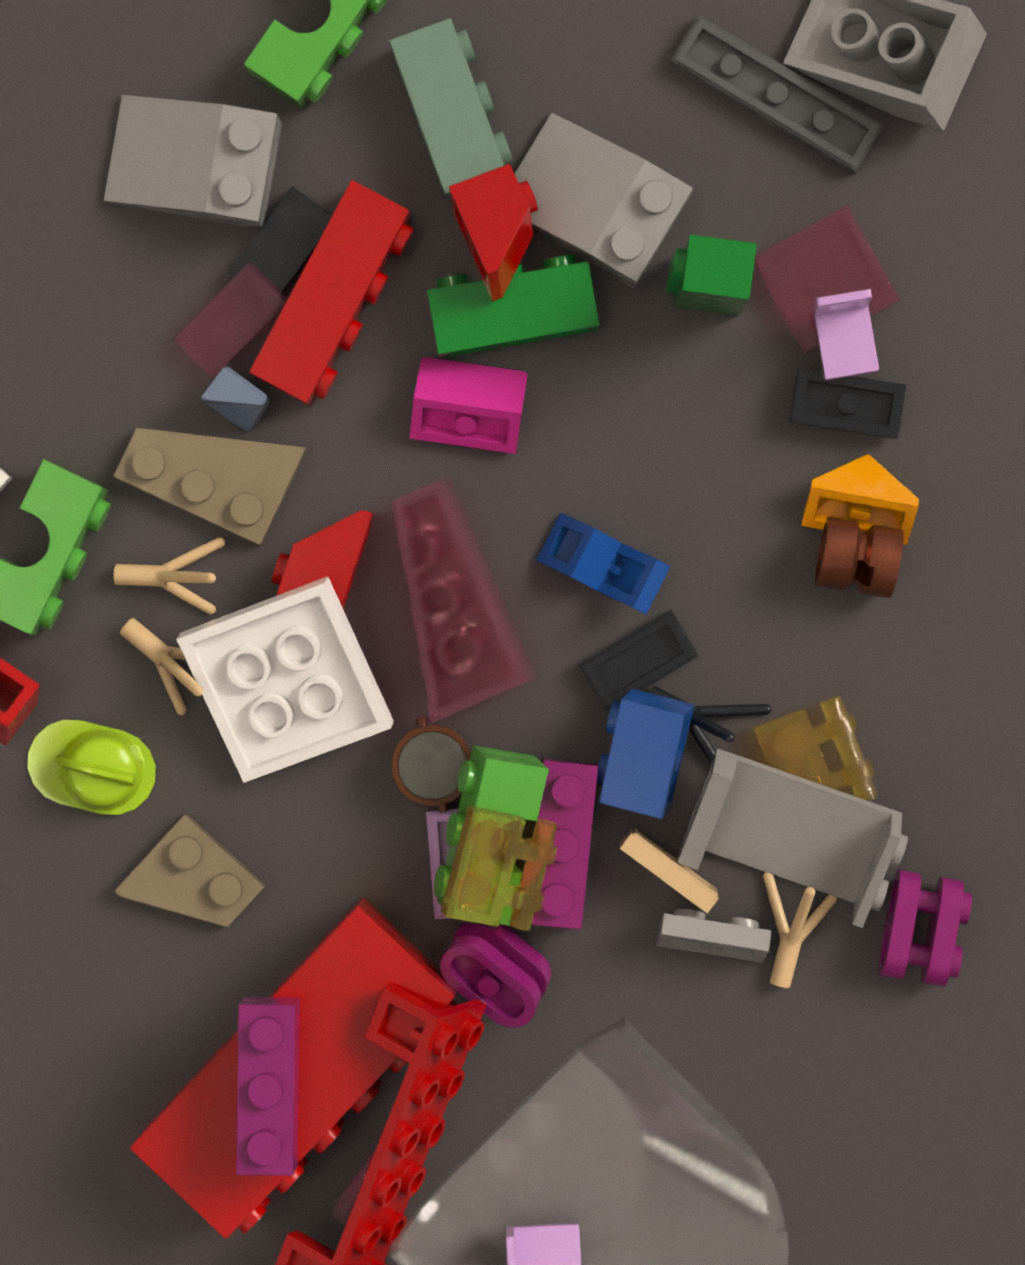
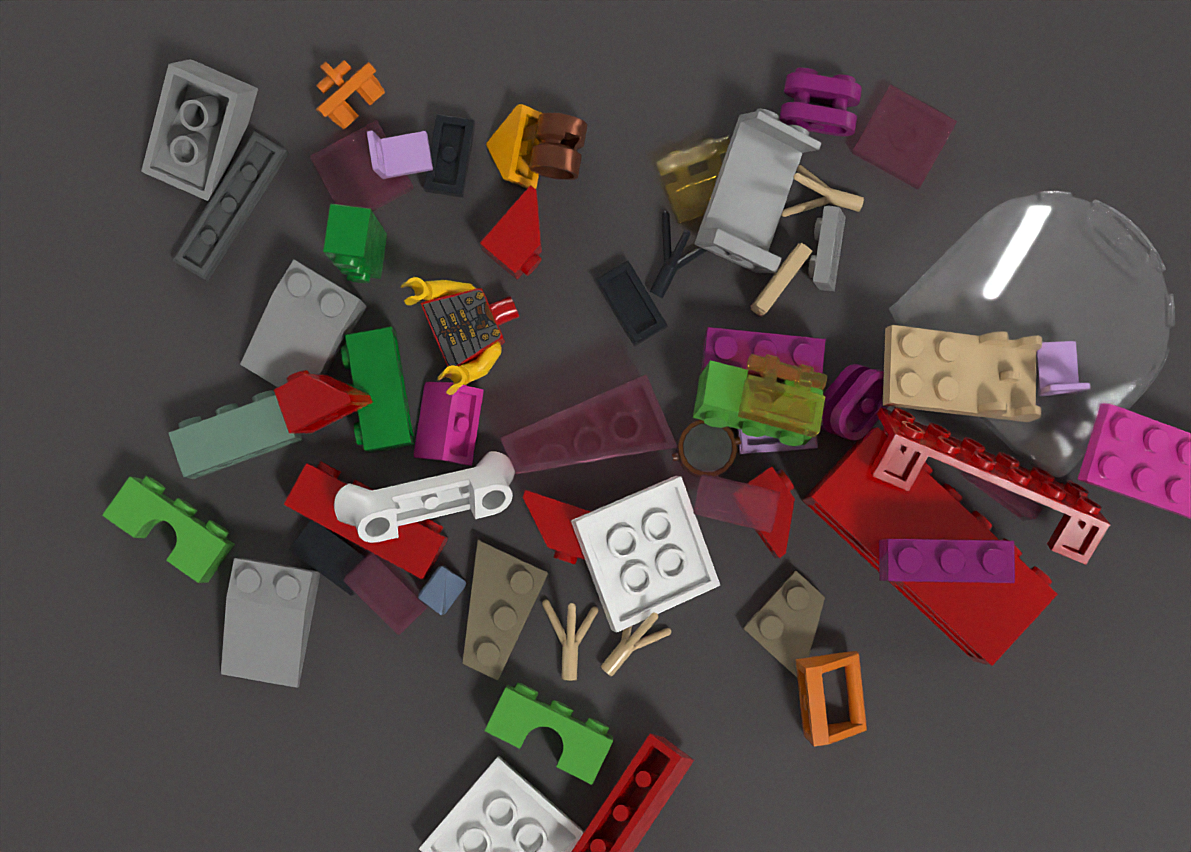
camera: 85 degrees left, 5 degrees down
lime piece [27,719,156,815] -> none
blue slope [536,512,671,615] -> none
blue brick [596,689,695,819] -> none
none -> orange hips [315,60,385,129]
none -> white plate [334,451,515,543]
none -> torso [401,277,520,395]
none -> red slope [480,185,542,280]
none -> clear pink tile [693,474,781,532]
none -> red slope [730,466,795,559]
none -> orange tile [795,651,867,747]
none -> clear pink tile [852,85,957,189]
none -> tan hinge [883,325,1042,422]

